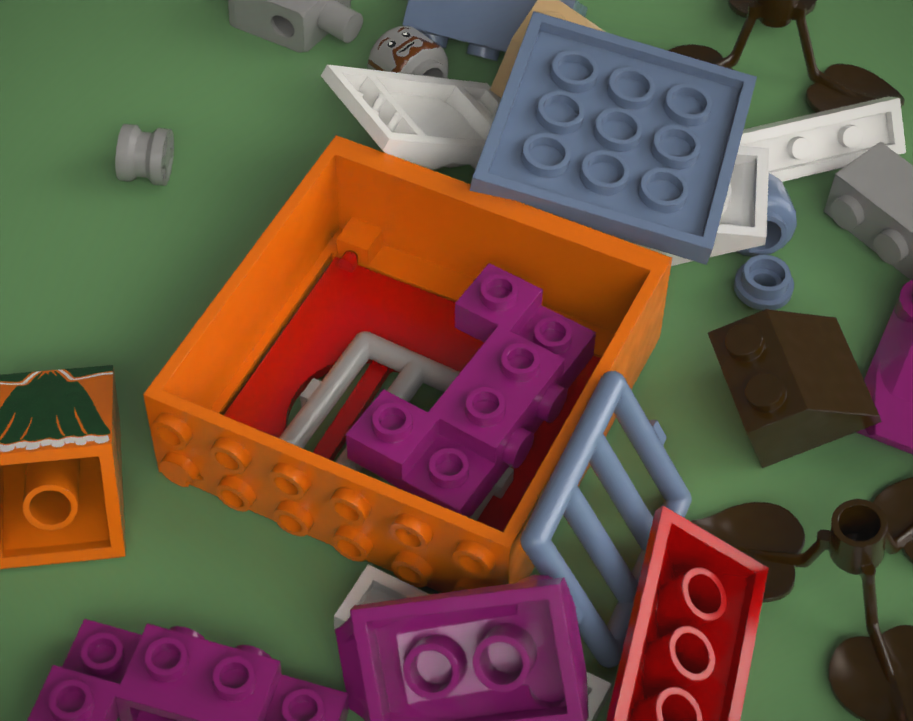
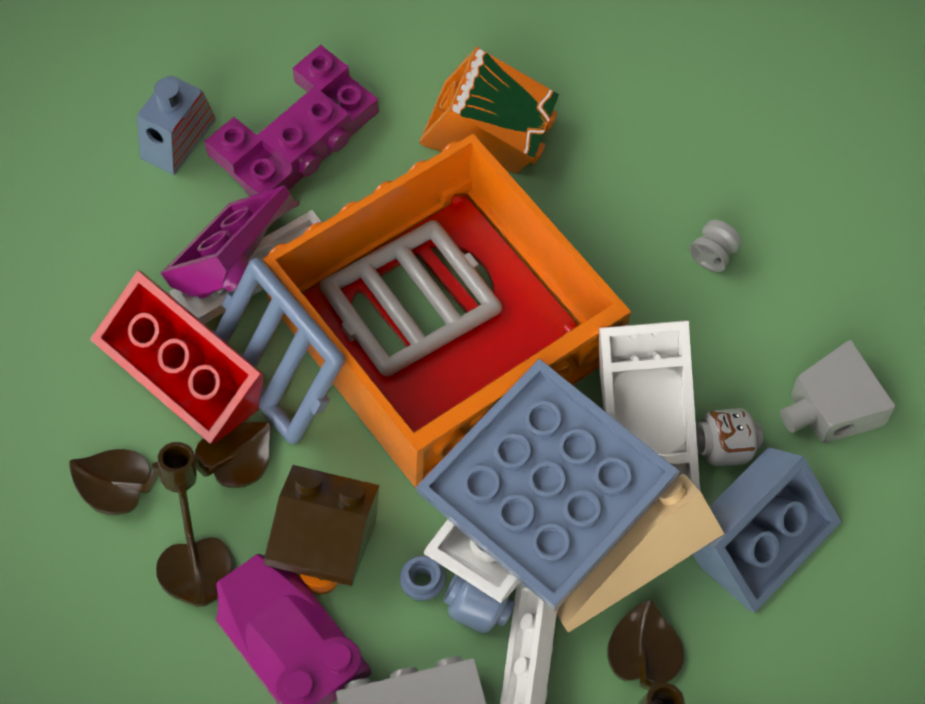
camera: 120 degrees right, 10 degrees up
magenta bracket [346,263,596,518] -> none

